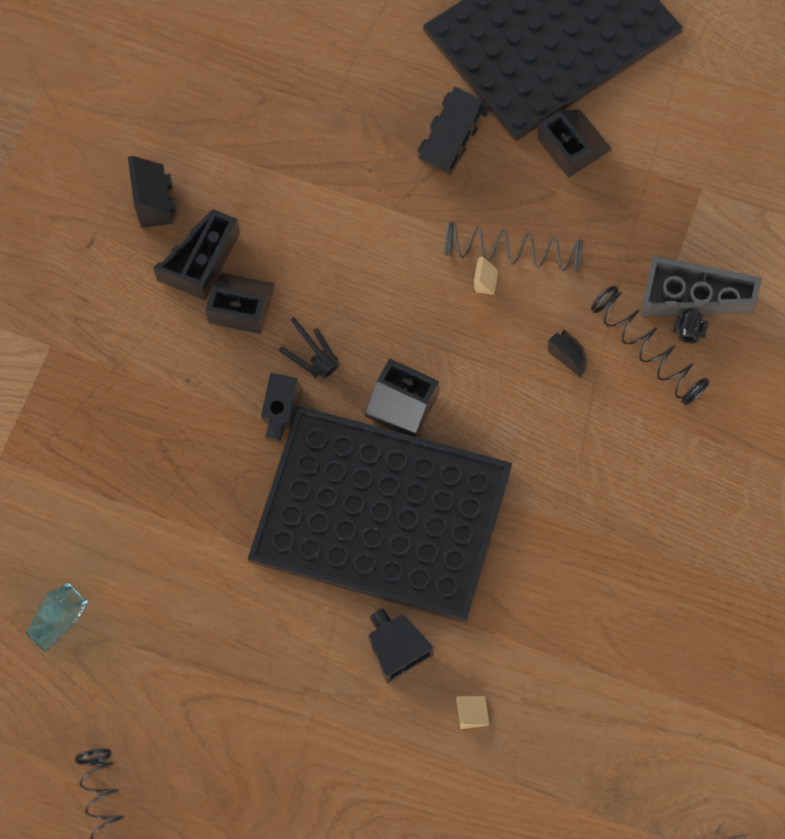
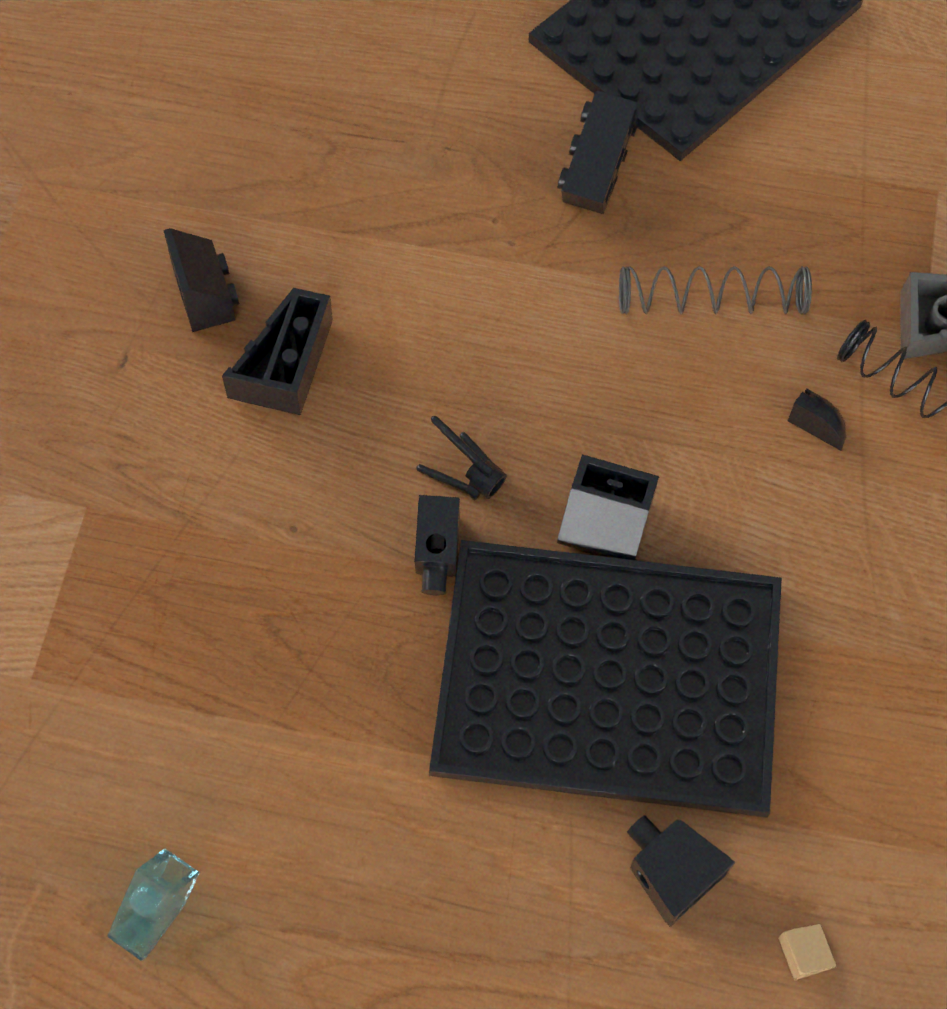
camera: 15 degrees left, 5 degrees down
black slope [205,273,274,334] -> none
tan slope [474,257,498,295] -> none
black slope [537,110,611,178] -> none

